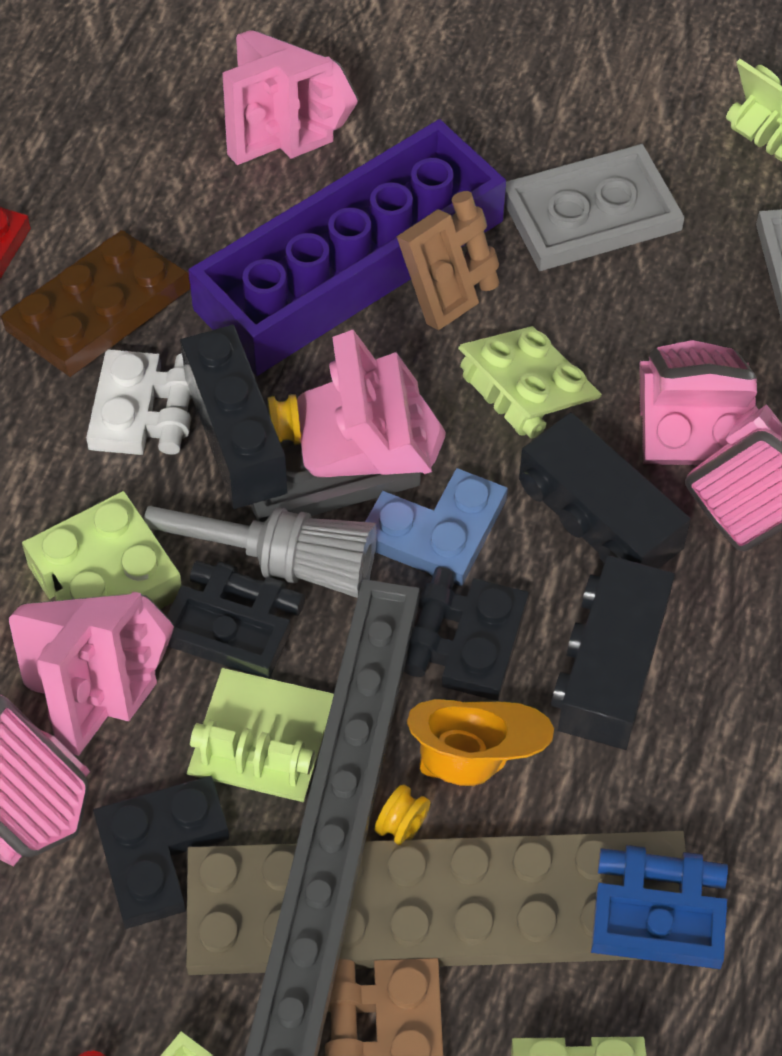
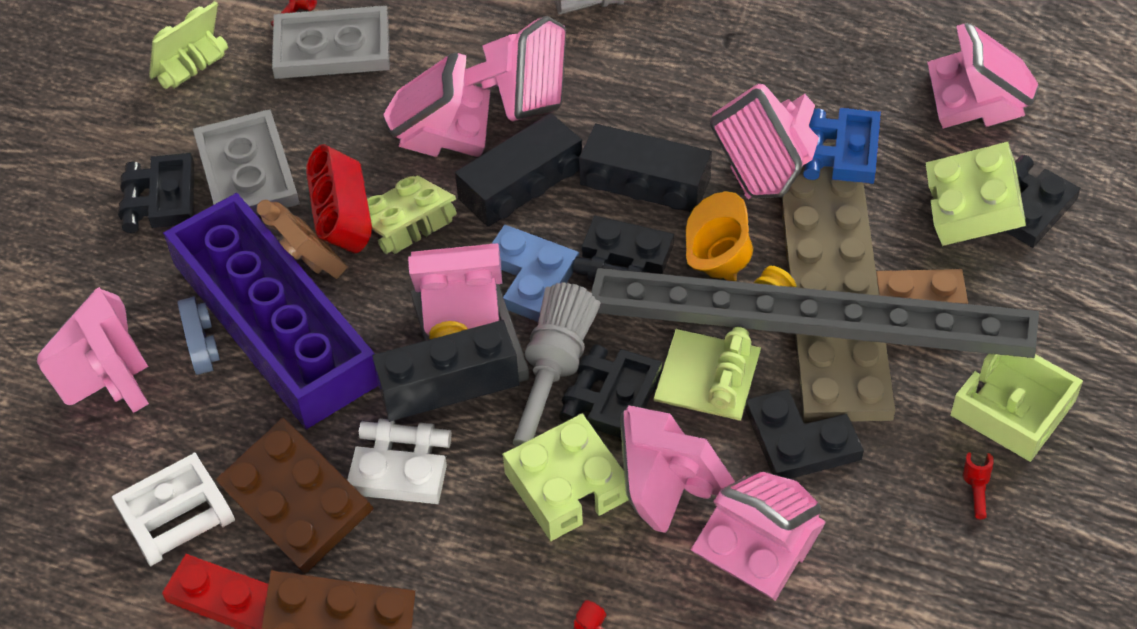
camera: 85 degrees left, 5 degrees down
none -> white plate [111,453,235,566]
none -> black plate [118,153,194,233]
none -> sand blue plate [177,296,220,375]
none -> red beam [306,144,372,254]
none -> bright pink piece [710,84,819,199]

